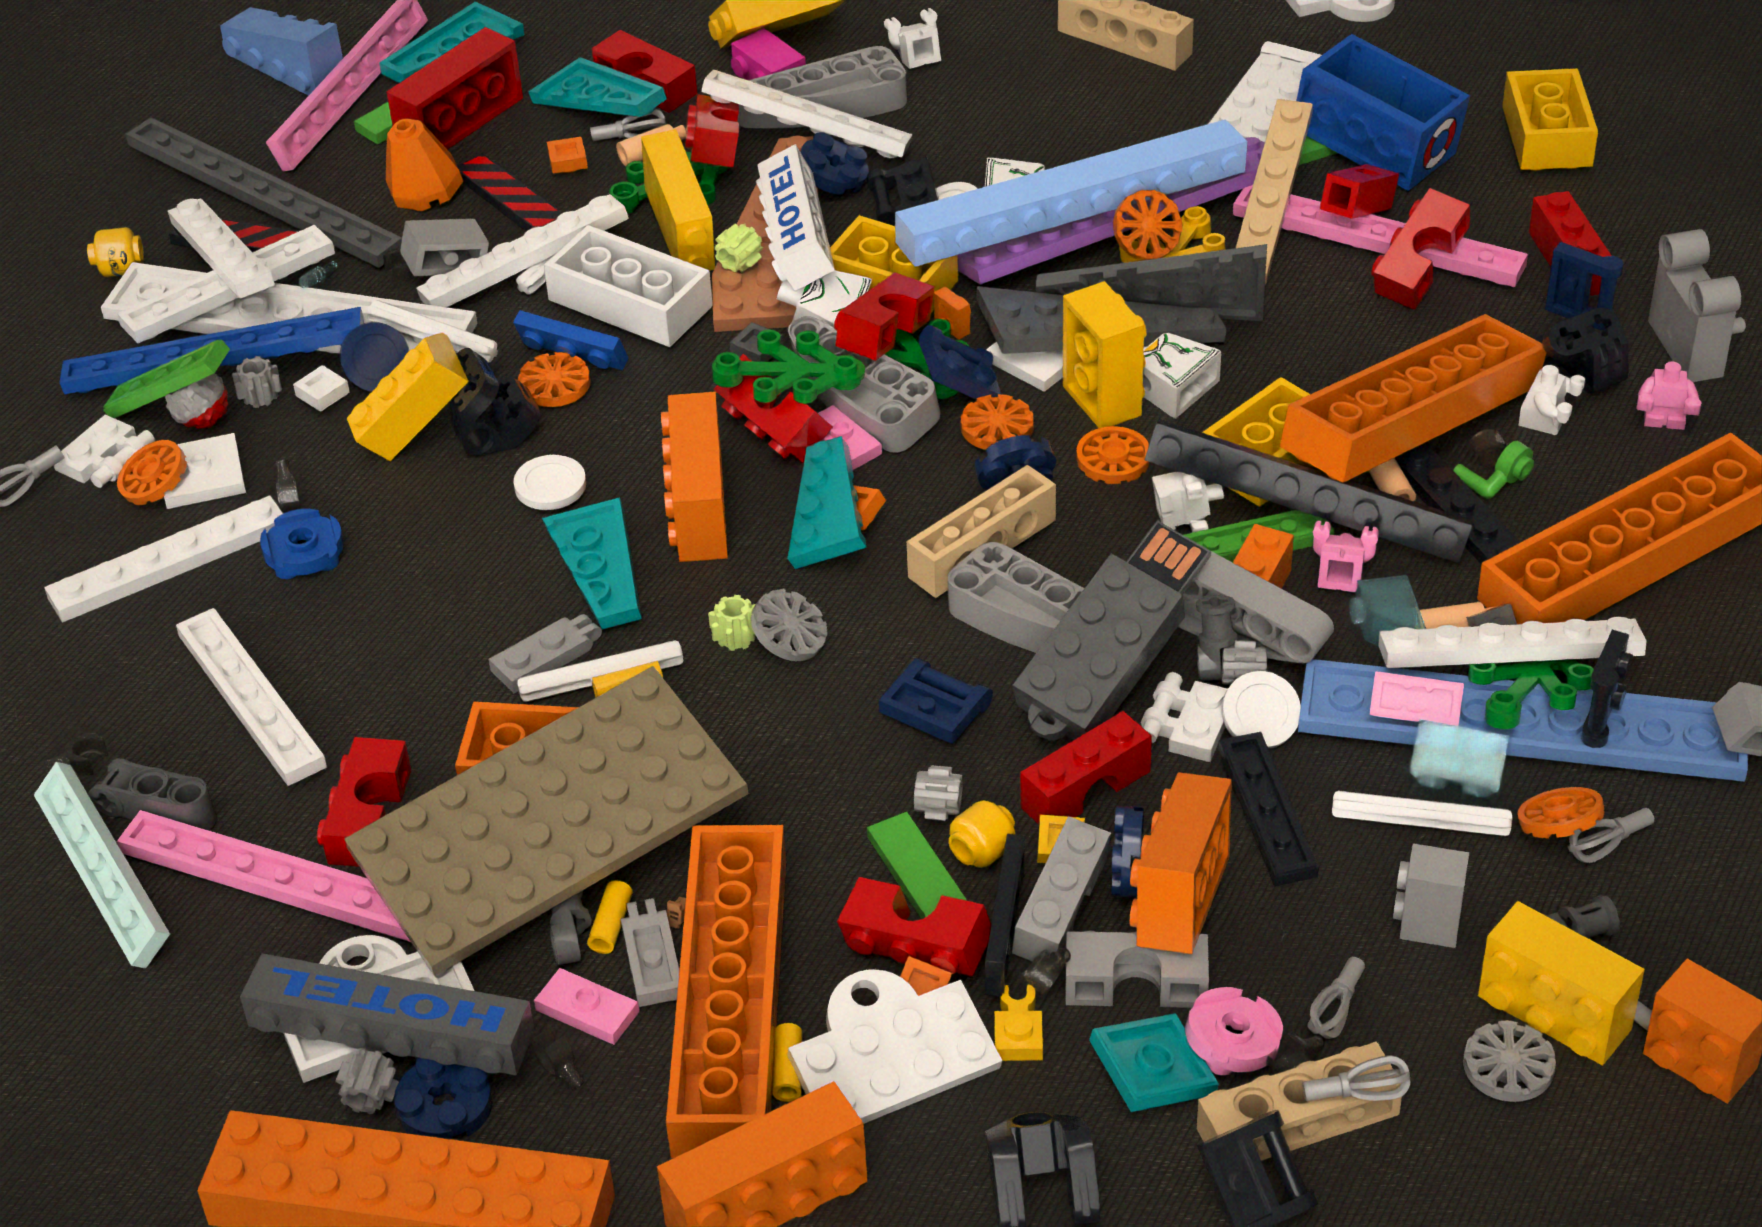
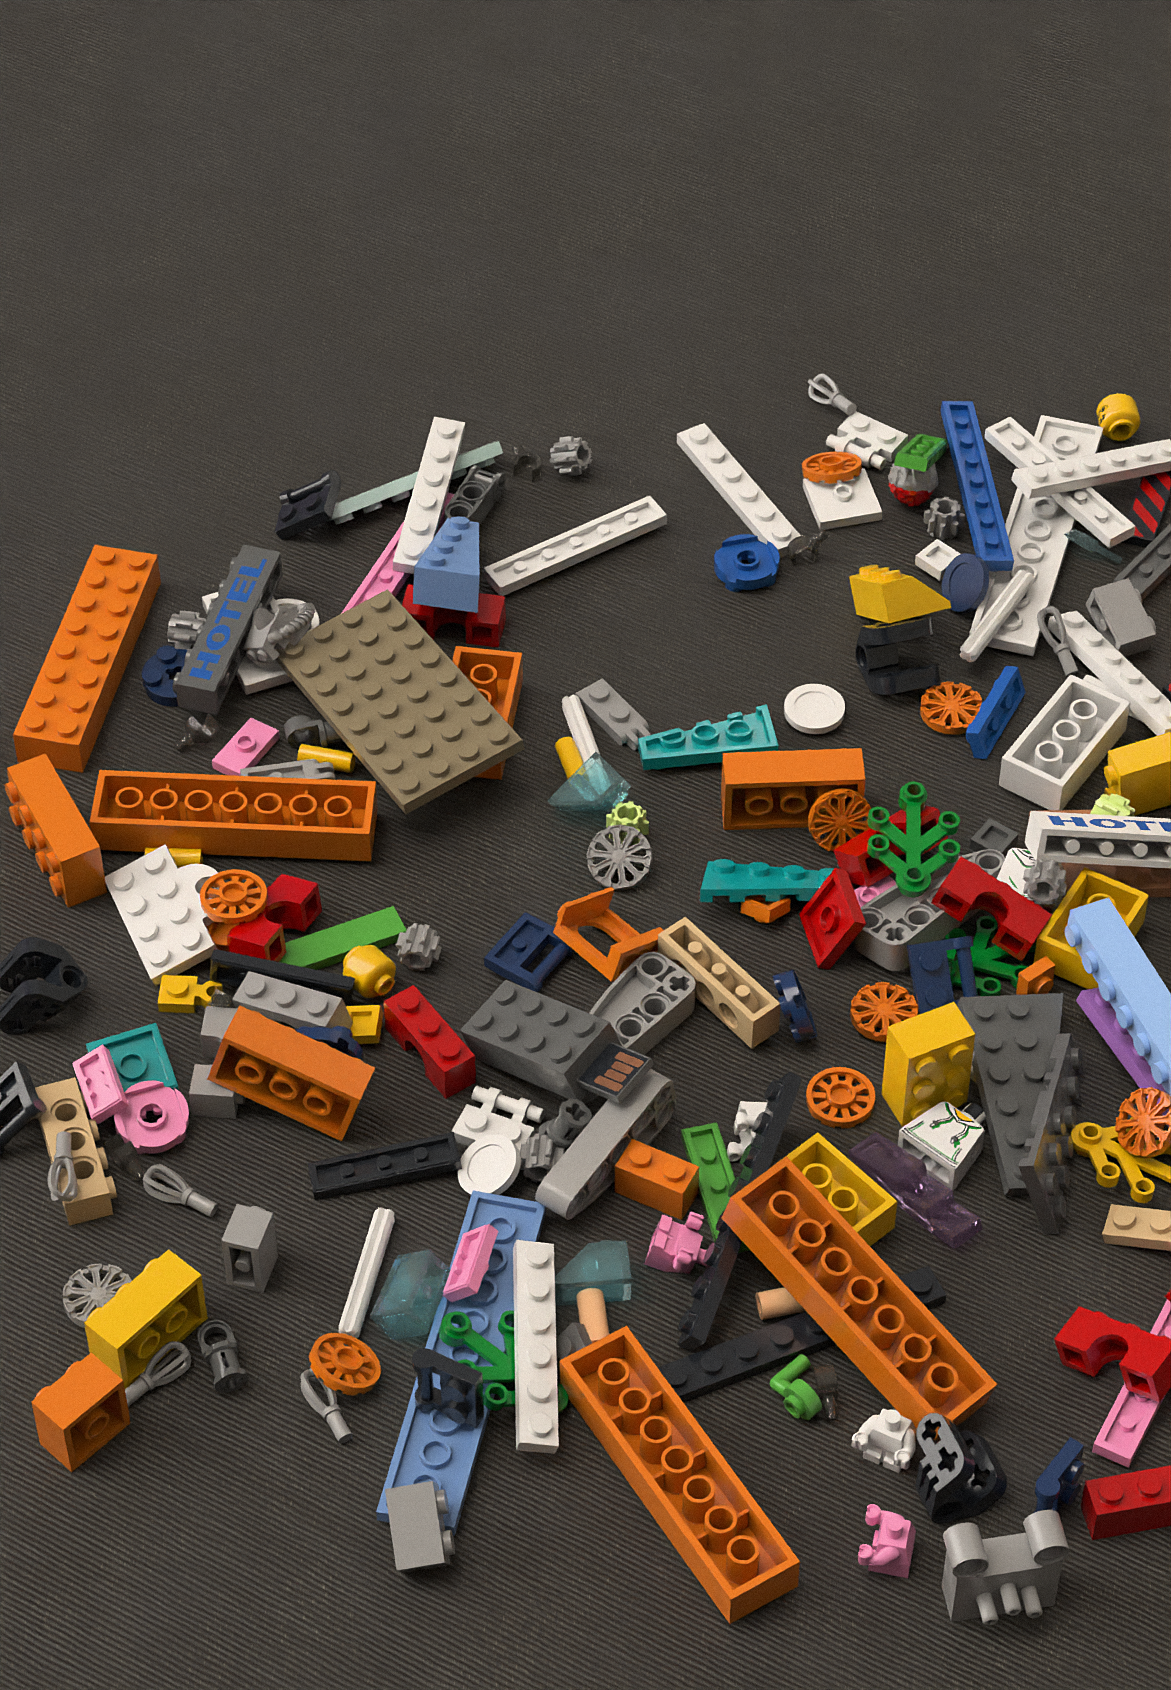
camera: 90 degrees right, 5 degrees up
none -> bright pink plate [72,1044,128,1124]
none -> orange wheel [200,869,267,925]
none -> light grey piece [243,603,315,662]
none -> black plate [274,470,341,540]
none -> white plate [393,417,465,574]
none -> medium blue wedge [413,516,479,613]
none -> clear light blue slope [547,752,631,811]
none -> light grey gear [550,436,592,476]
none -> orange panel [553,887,664,982]
none -> red plate [799,868,866,970]
none -> orange wheel [808,788,871,851]
none -> clear purple slope [848,1132,982,1249]
none -> light grey gear [1023,859,1067,905]
none -> light grey piece [1037,606,1078,676]

